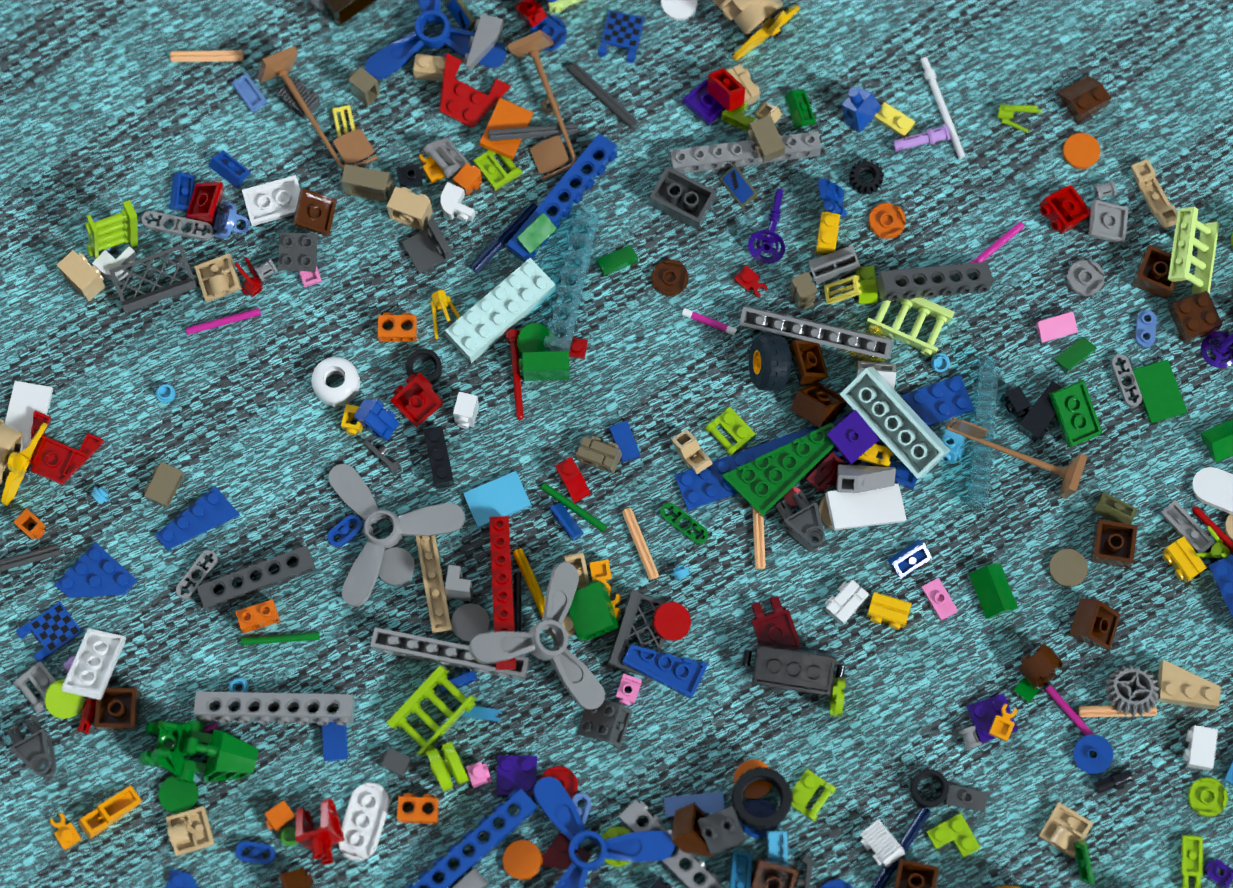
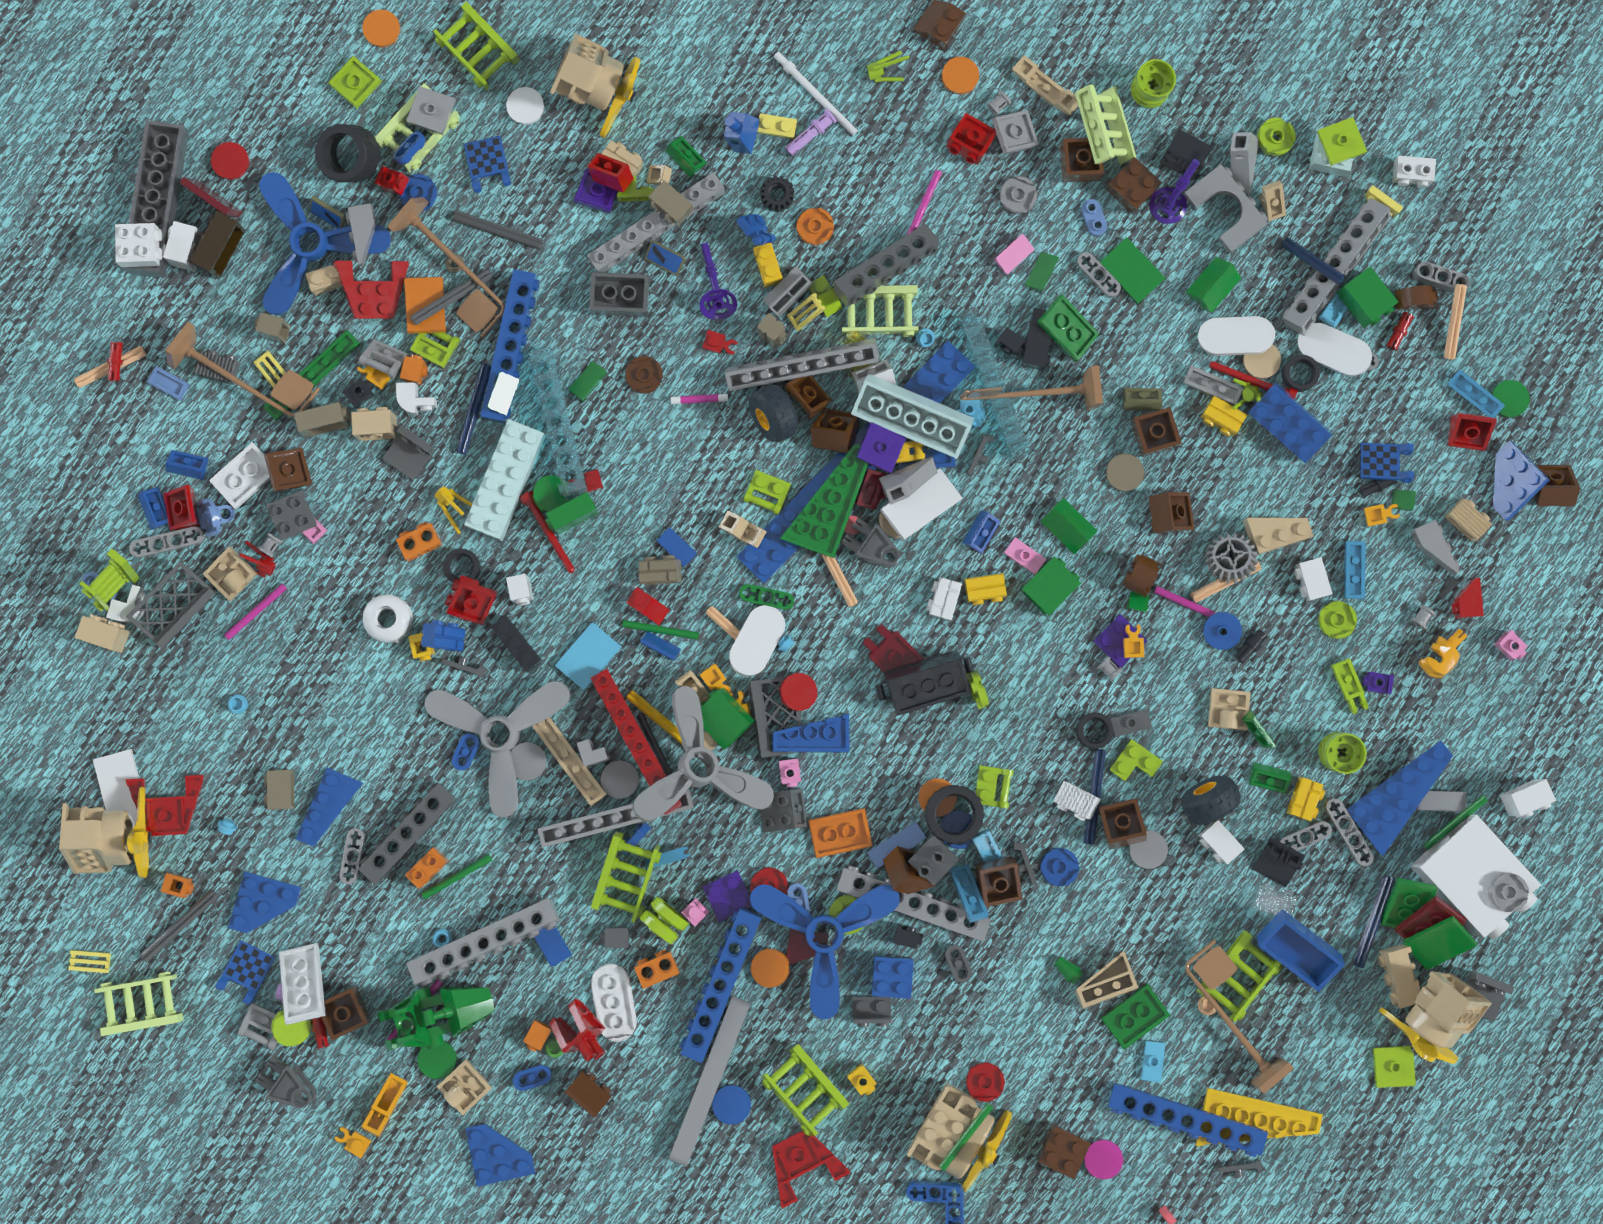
camera: 30 degrees left, 10 degrees up
none -> red pin [107,342,123,382]
none -> green tile [263,330,360,421]
none -> white tile [729,605,785,677]
none -> orange tile [808,808,872,858]
none -> dark grey piece [967,434,993,476]
none -> green brick [1020,557,1081,617]

